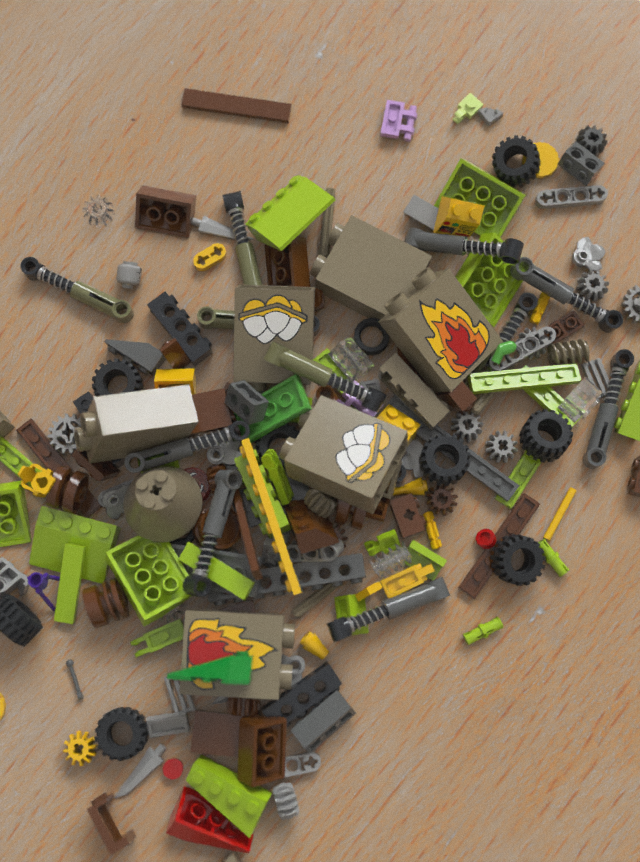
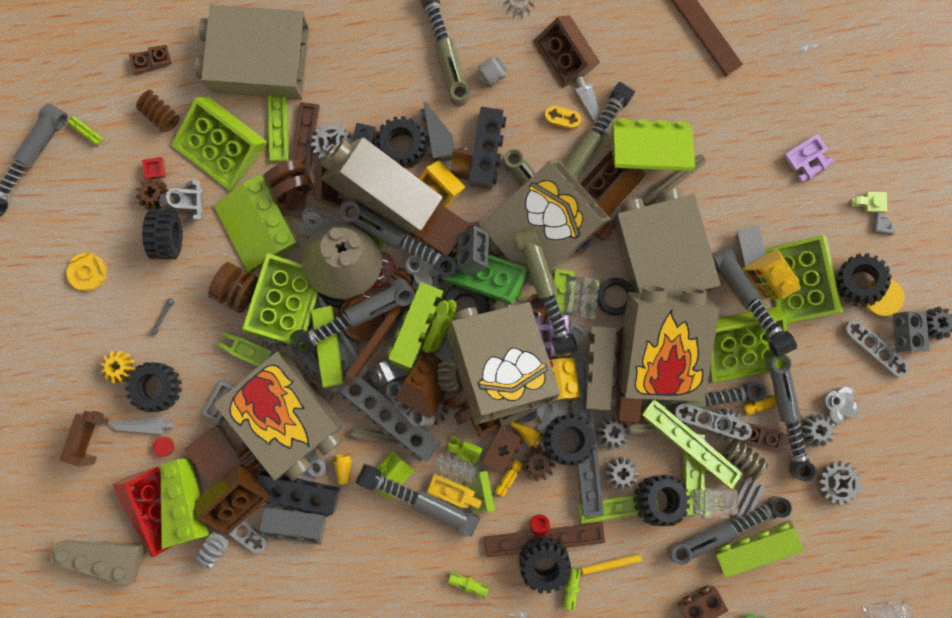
camera: 50 degrees right, 5 degrees up
yellow piece [18,464,55,498] -> none
dark purple plant [27,572,60,611] -> none
lime tile [54,543,86,624] -> none
light grey tile [146,711,190,738] -> none
green wedge [167,651,253,685] -> none
yellow plate [239,438,302,595] -> none
yellow tile [355,582,382,602] -> none
bright green arm [491,341,516,364] -> none

